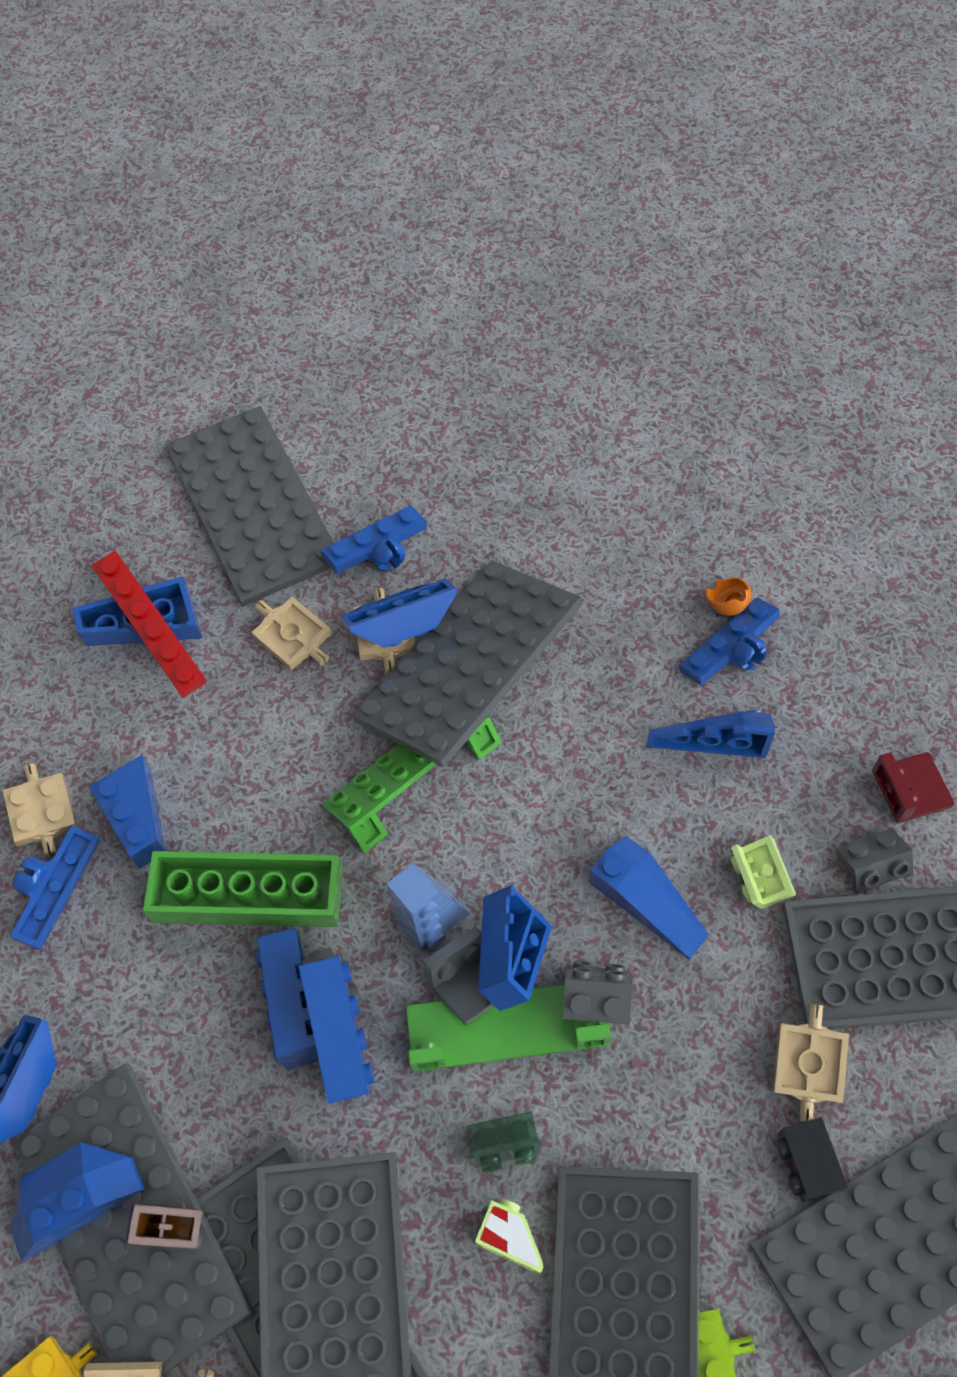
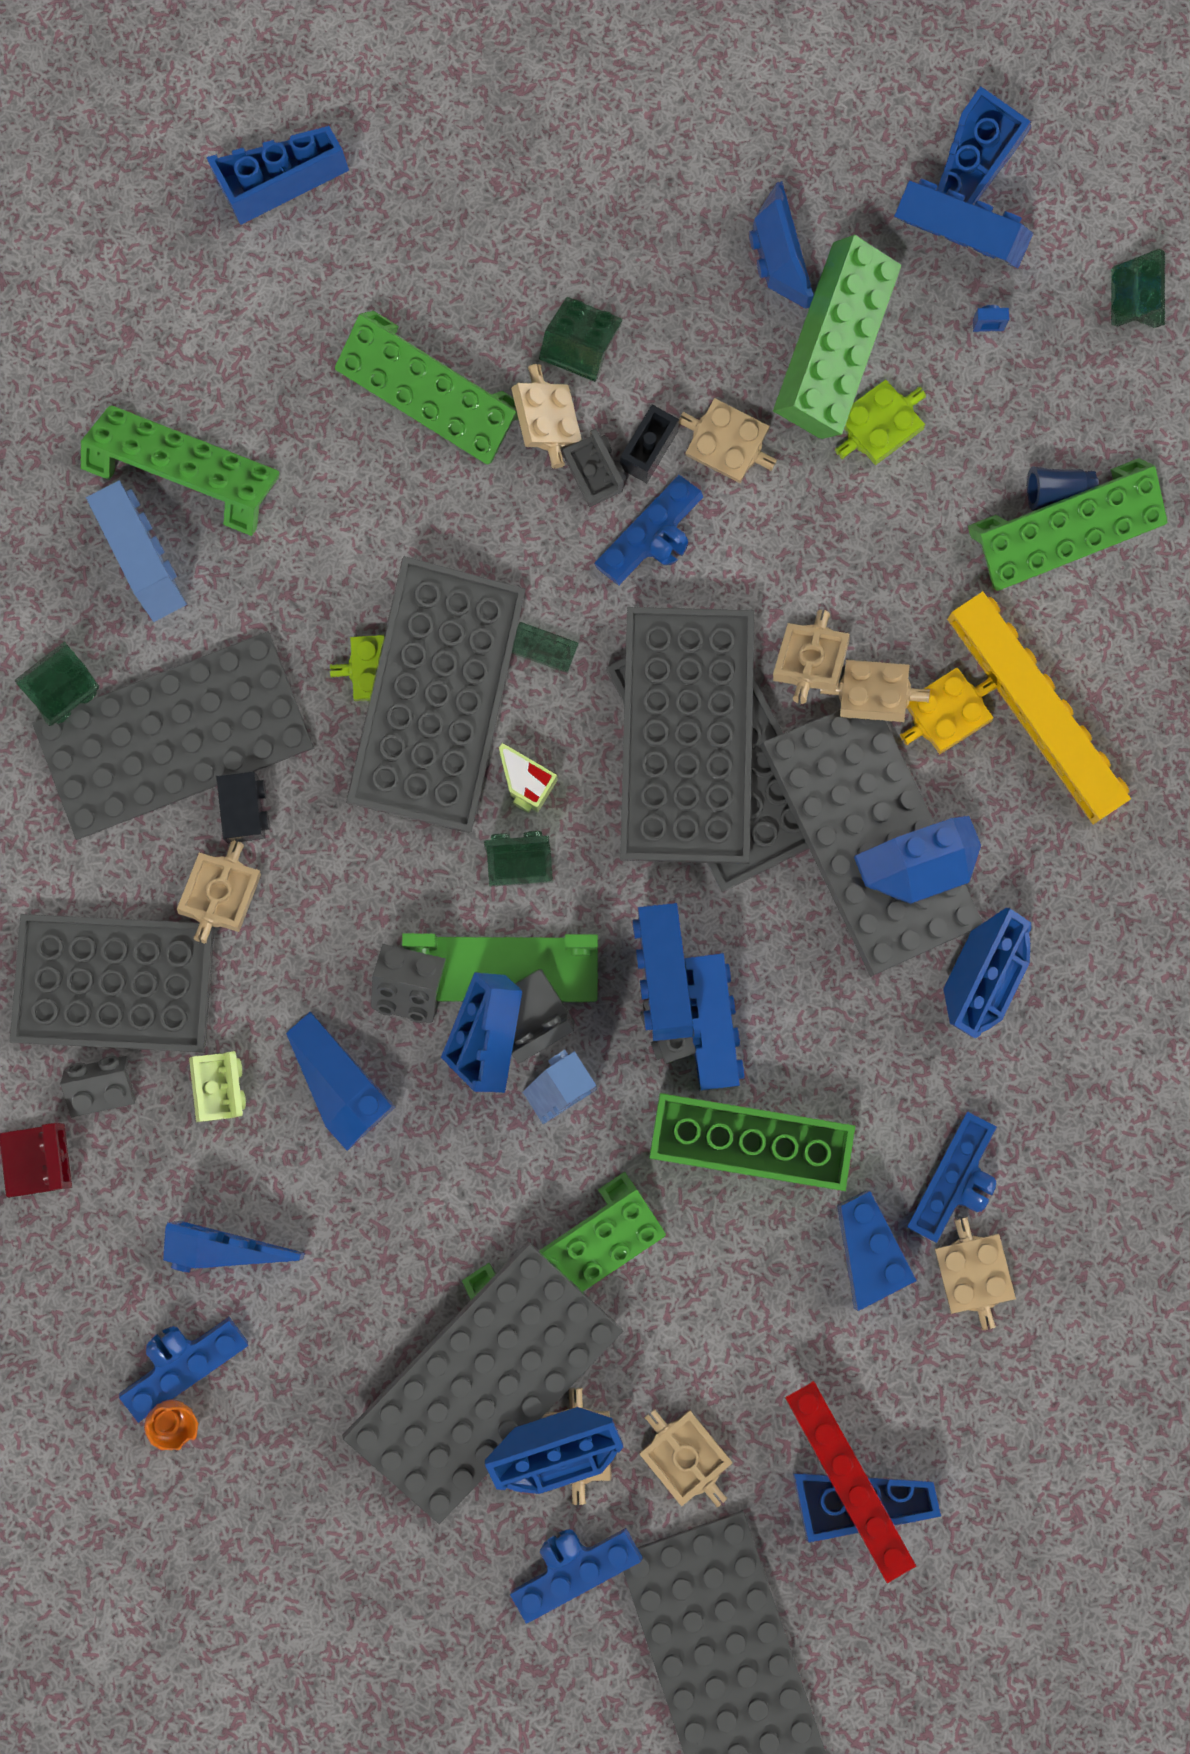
camera: 175 degrees left, 20 degrees up
slope [125,1204,203,1249] -> none

